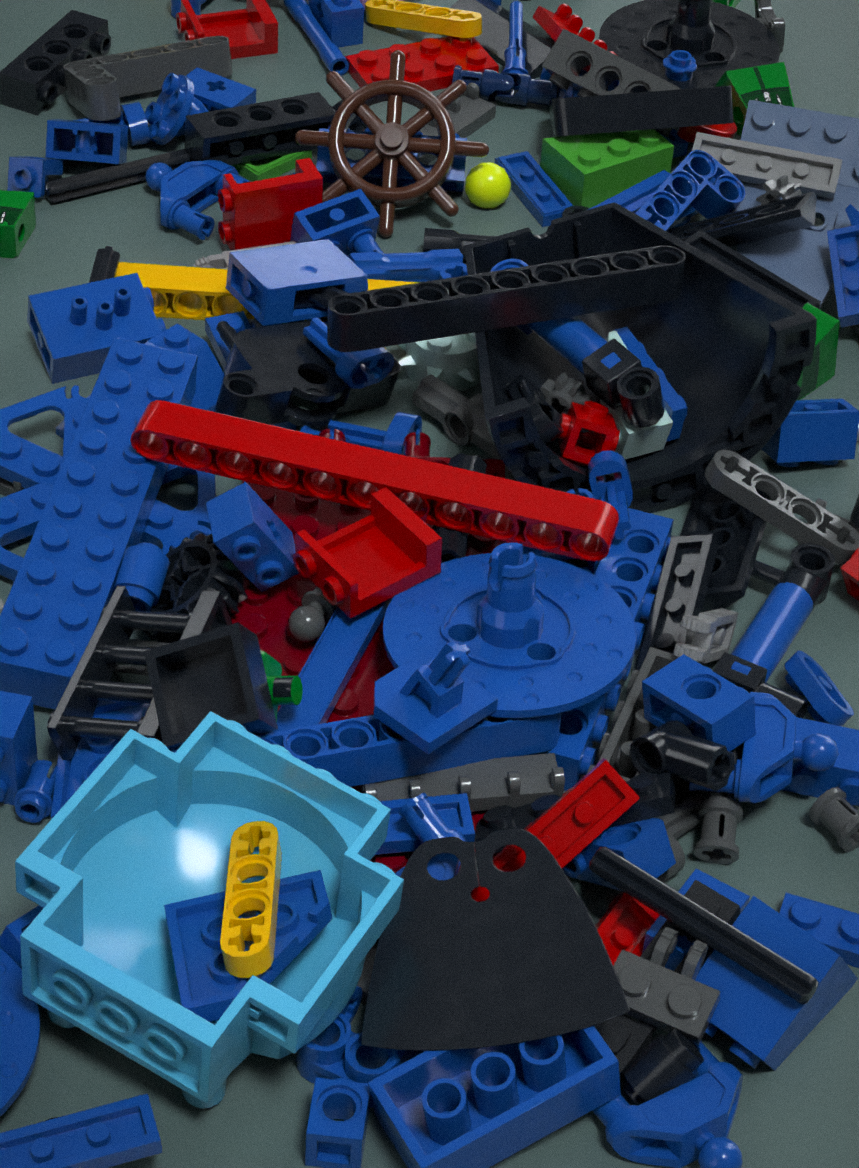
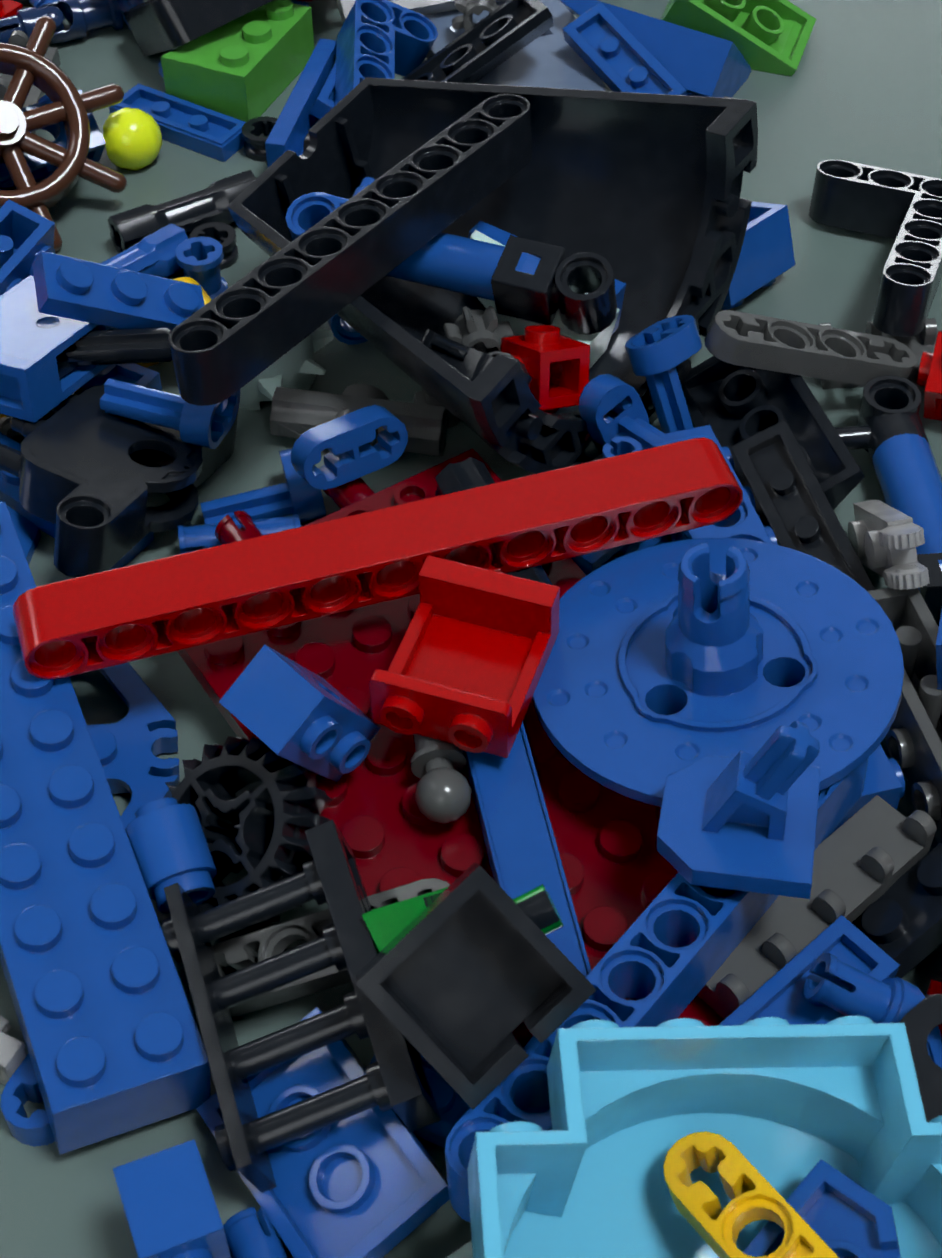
camera: 30 degrees left, 5 degrees up
none -> blue plate [32,251,205,330]
none -> blue beam [291,405,408,490]
none -> blue piece [625,315,702,433]

